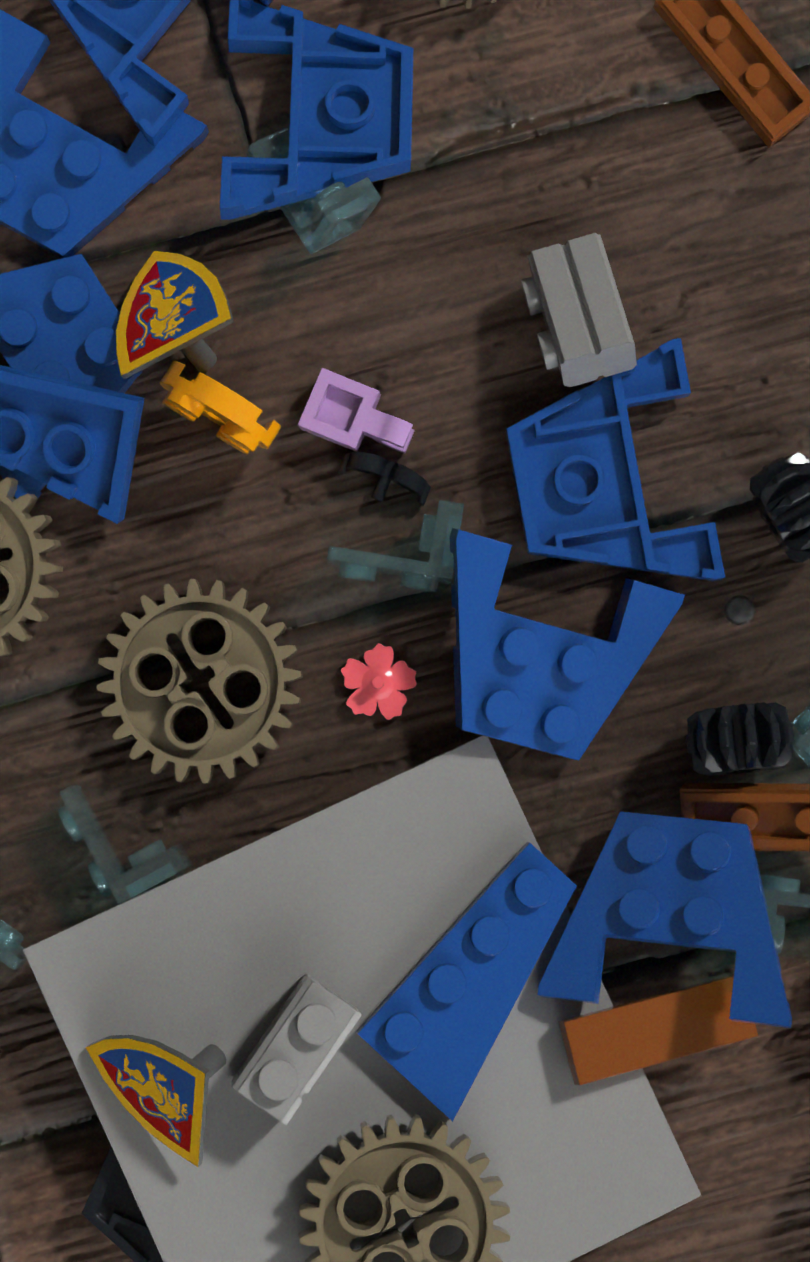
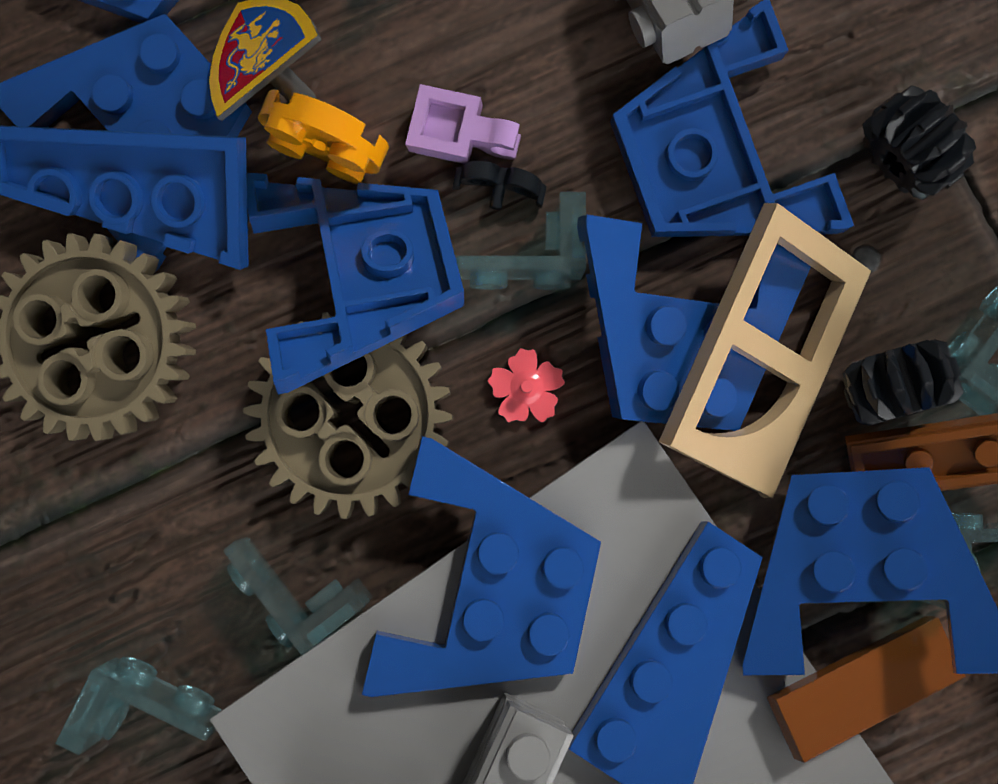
camera: 15 degrees left, 0 degrees up
none -> blue wing [247,173,464,395]
none -> blue wing [362,436,601,697]
none -> tan window [659,203,871,499]

